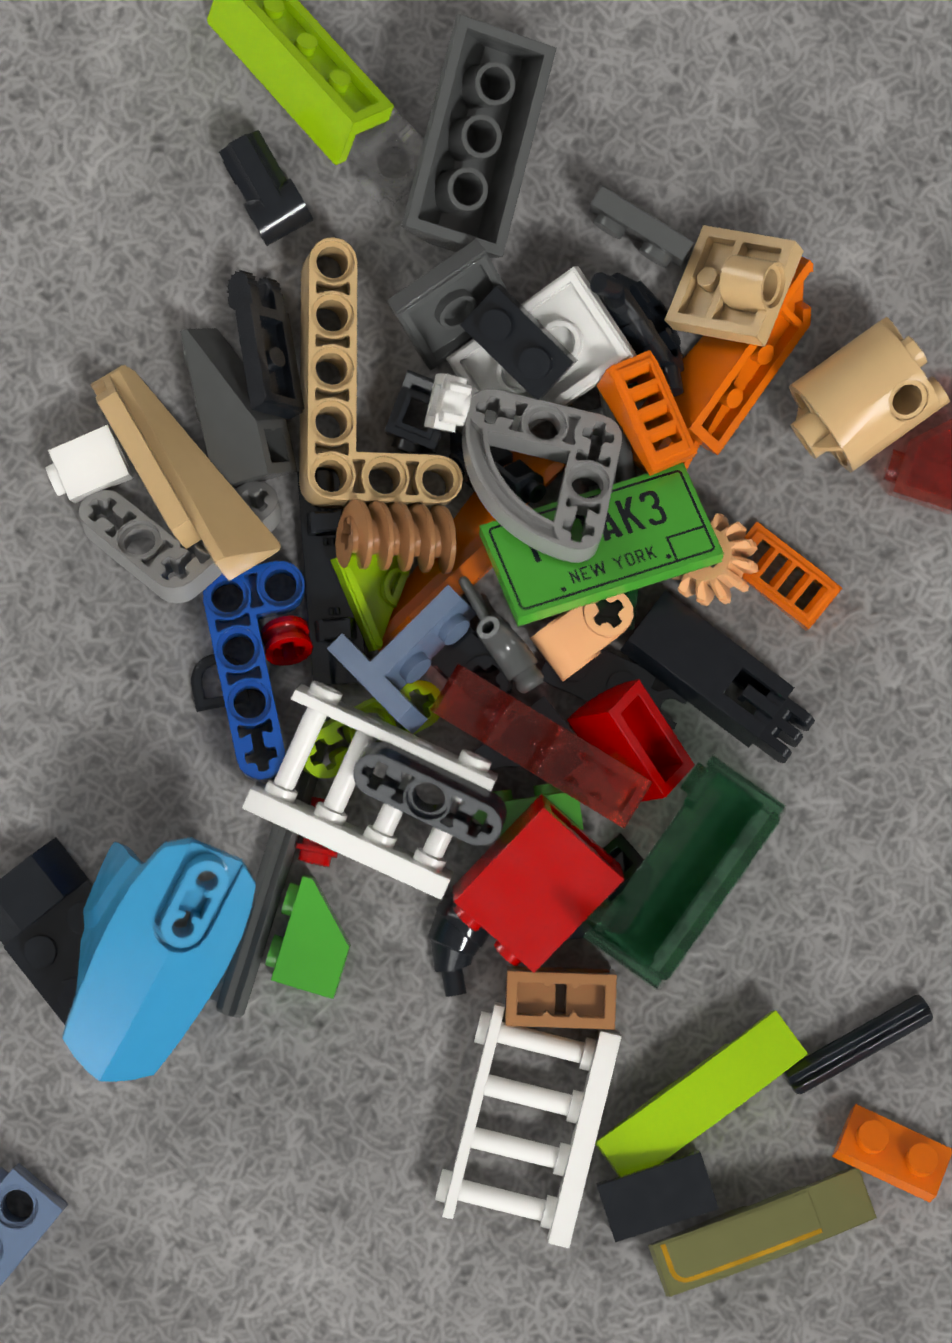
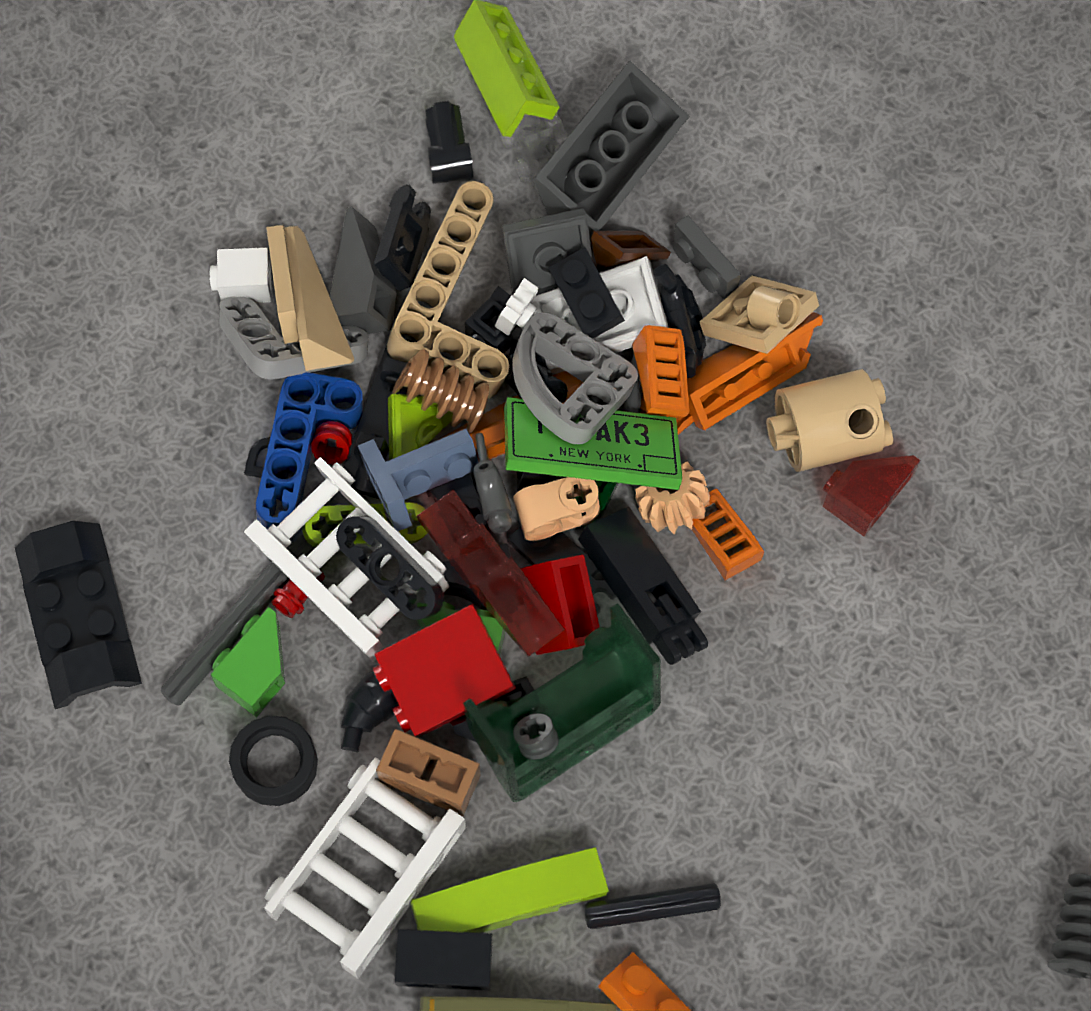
camera: 10 degrees right, 20 degrees down
dark azure piece [62,838,256,1082] -> none
none -> black tyre [229,715,318,806]
none -> dark grey bush [513,713,559,760]
none -> reddish brown slope [591,231,671,272]

